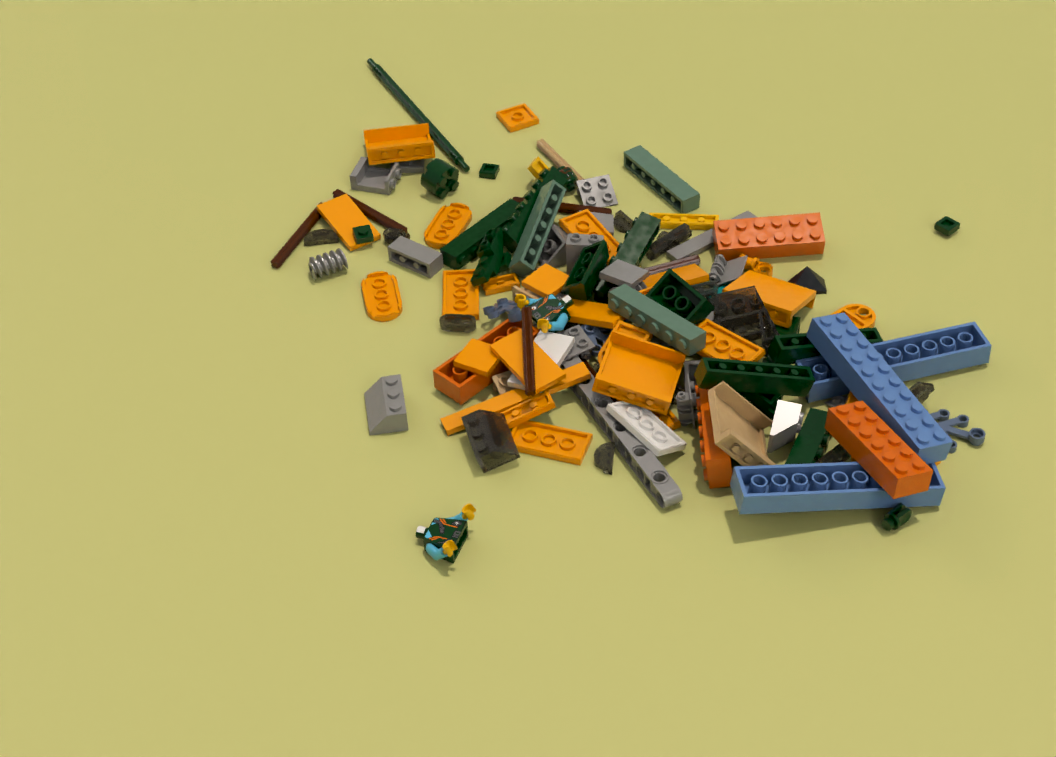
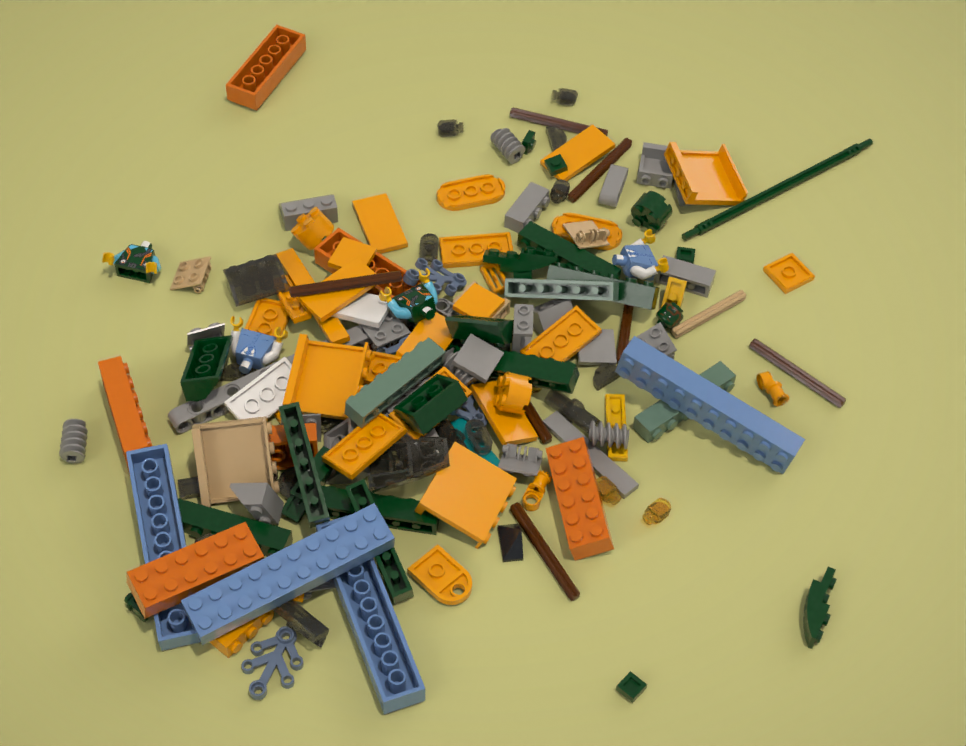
camera: 80 degrees right, 10 degrees up
none -> light grey piece [59,419,88,463]
none -> orange brick [98,356,152,474]
none -> tan hinge [170,256,212,293]
none -> dark green slope [180,335,233,402]
none -> light grey hinge [187,322,225,353]
none -> orange brick [226,24,306,111]
none -> torso [230,316,288,374]
none -> light orange brick [291,207,334,250]
none -> light orange tile [352,193,408,254]
none -> clear smoke arm [437,119,464,137]
none -> light orange brick [493,372,532,415]
none -> reddish brown axle [510,502,580,601]
none -> dark green plate [522,130,536,155]
none -> clear smoke arm [551,88,578,106]
none -> tan hinge [563,220,610,249]
none -> light grey piece [588,420,630,450]
none -> light grey beam [599,164,628,207]
none -> torso [612,229,669,281]
none -> medium blue brick [615,336,805,474]
none -> clear yellow arm [642,498,671,525]
none -> light grey brick [655,255,716,298]
none -> reddish brown axle [749,339,846,408]
none -> light orange connector [756,371,789,407]
none -> dark green slope [803,566,837,649]

